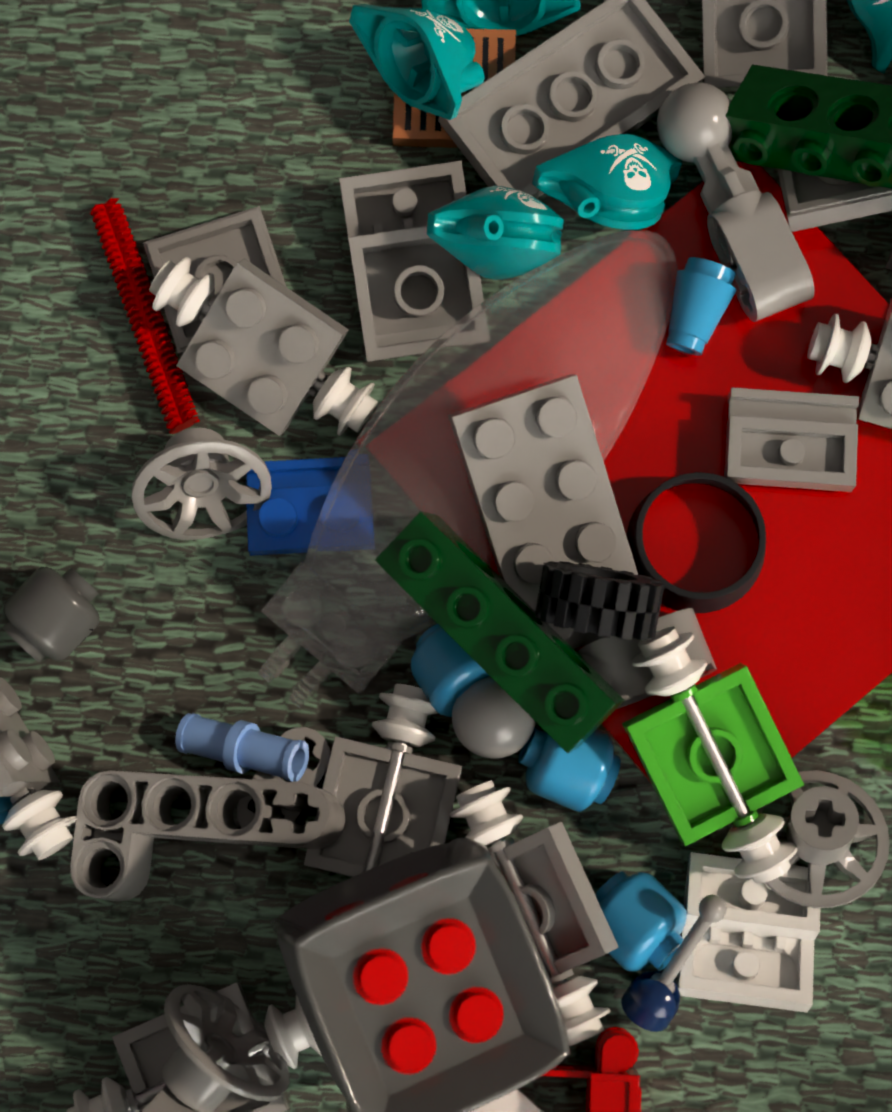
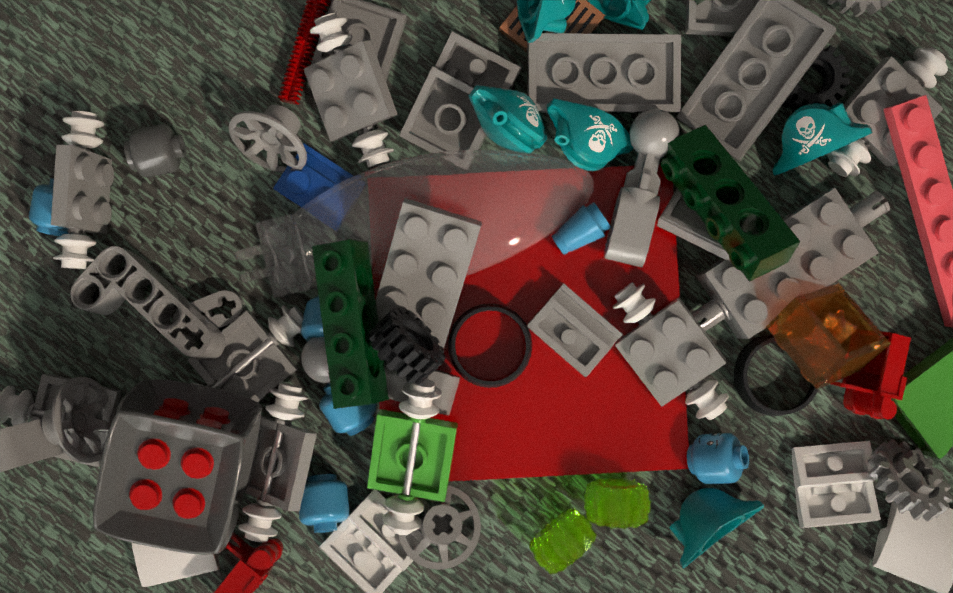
camera: 30 degrees right, 10 degrees up
light blue pin [175,713,309,782] -> none
hinge [621,895,727,1032] -> none

